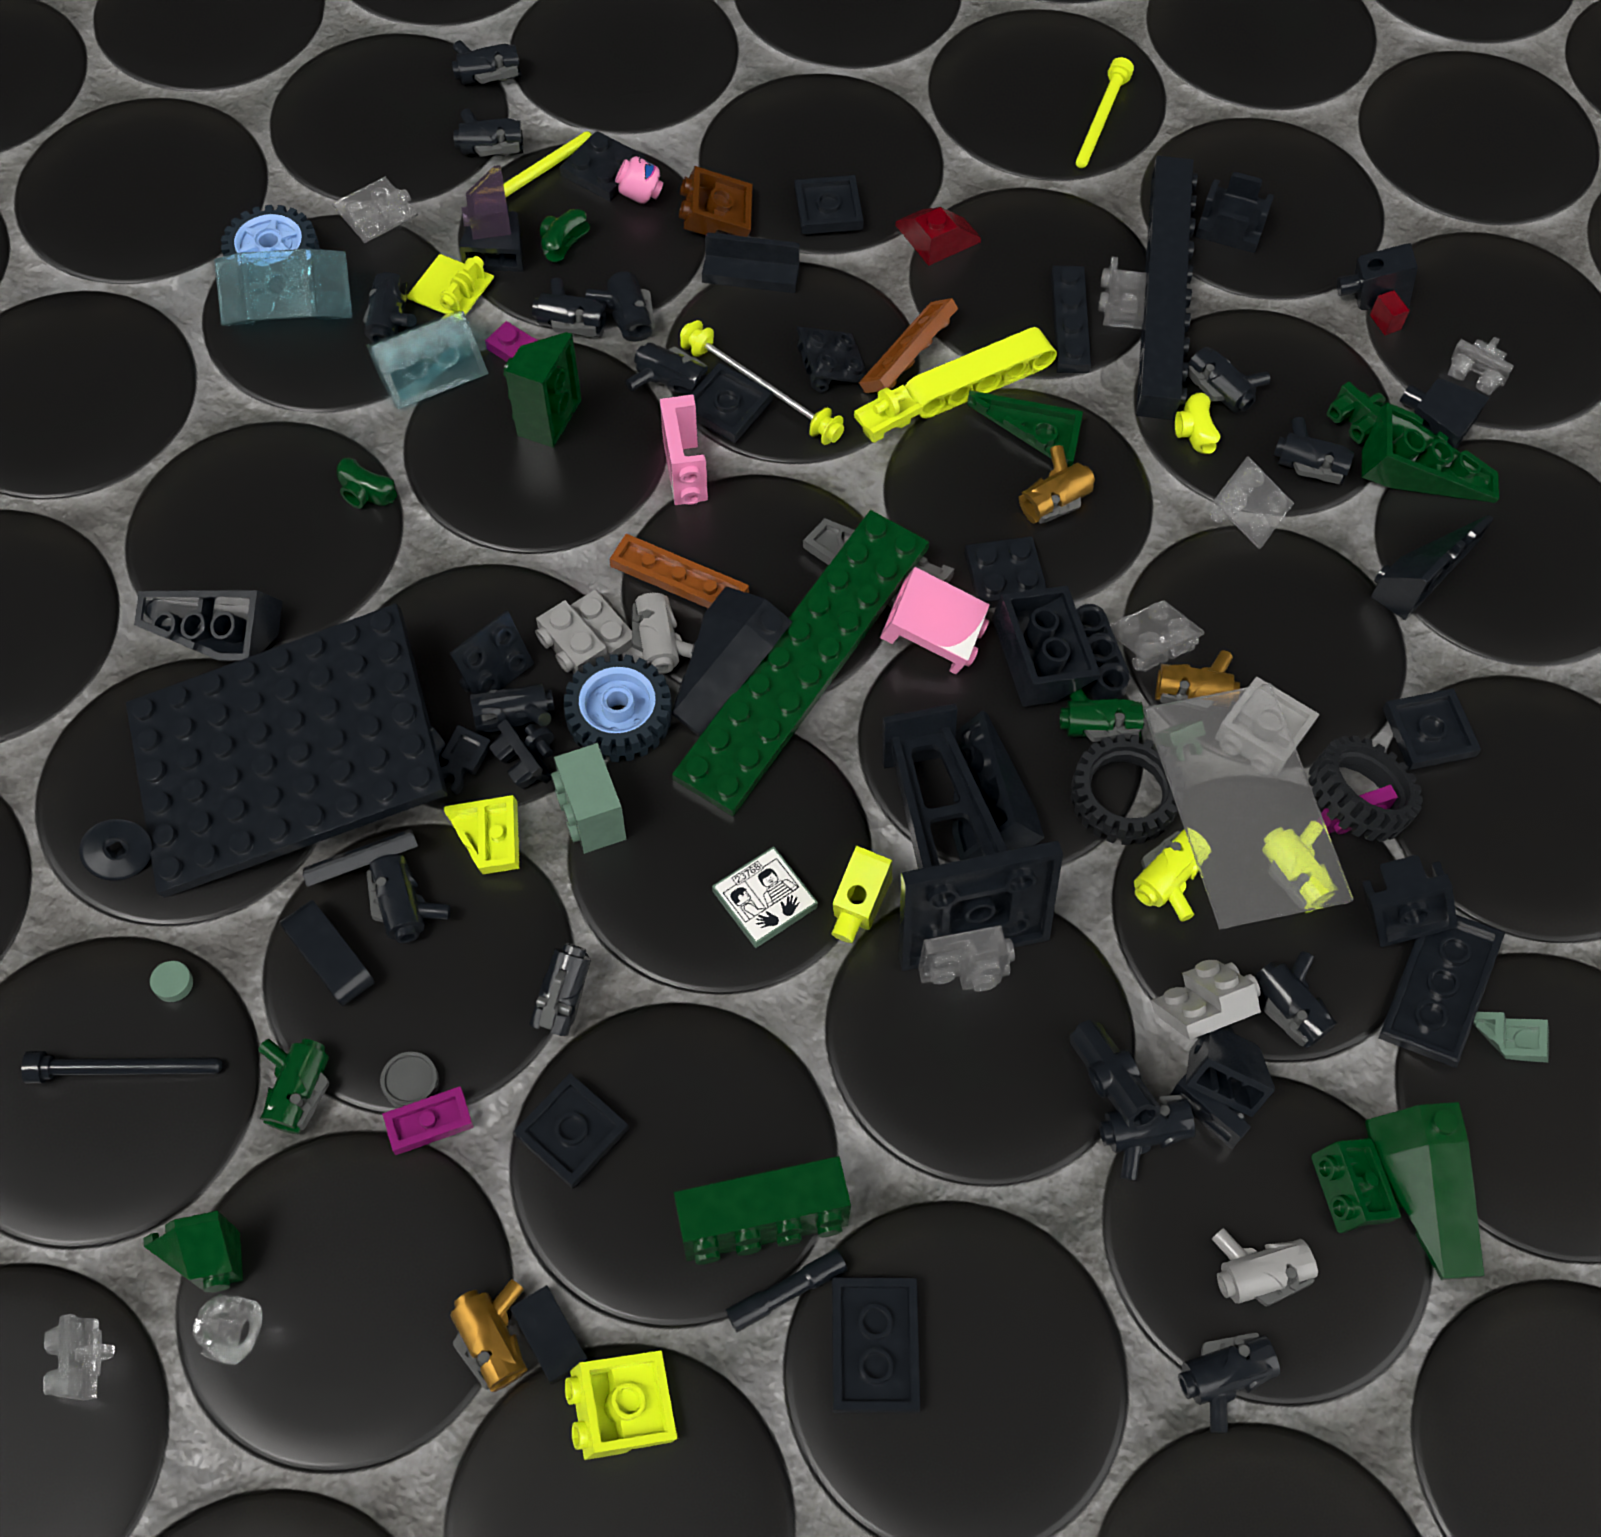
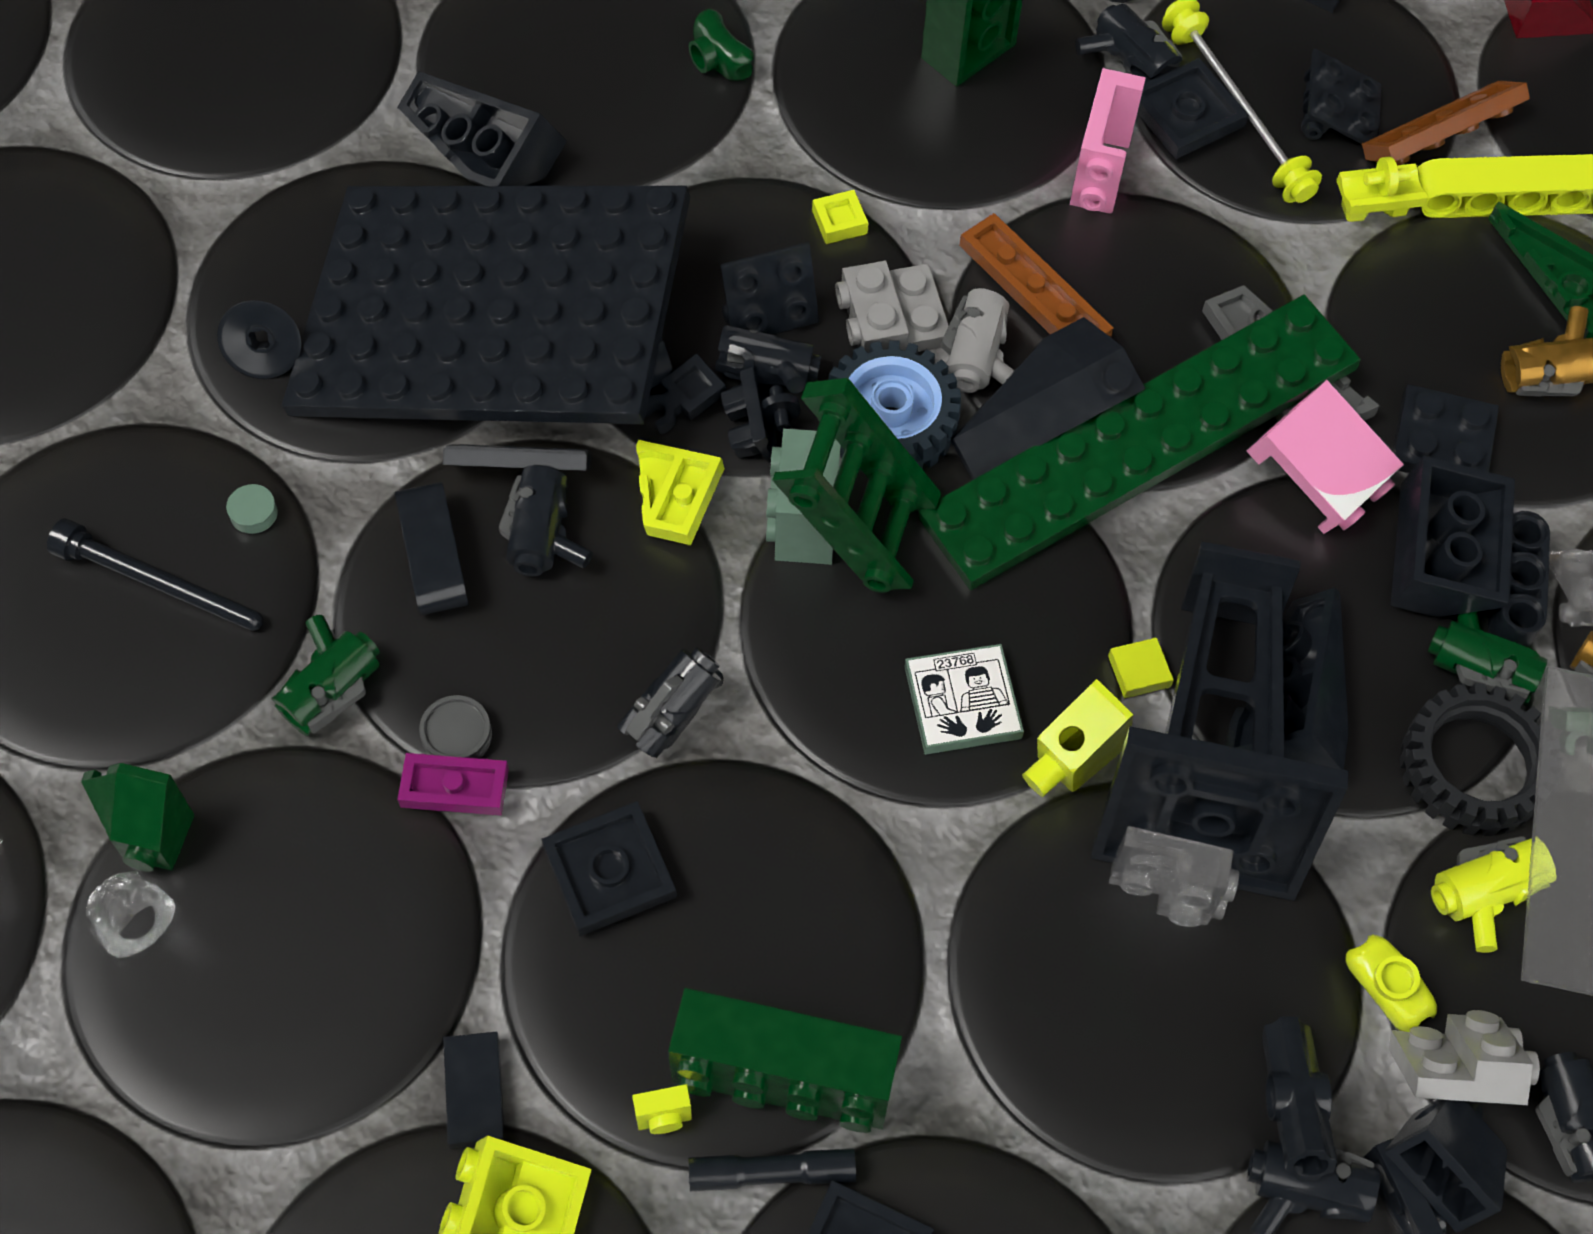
camera: 25 degrees right, 0 degrees up
pearl gold piece [450,1279,528,1392] -> none
none -> neon yellow plate [632,1084,692,1134]
none -> dark green fence [772,378,941,593]
none -> neon yellow tile [812,190,868,244]
none -> neon yellow tile [1108,637,1173,699]
none -> neon yellow piece [1346,934,1437,1032]

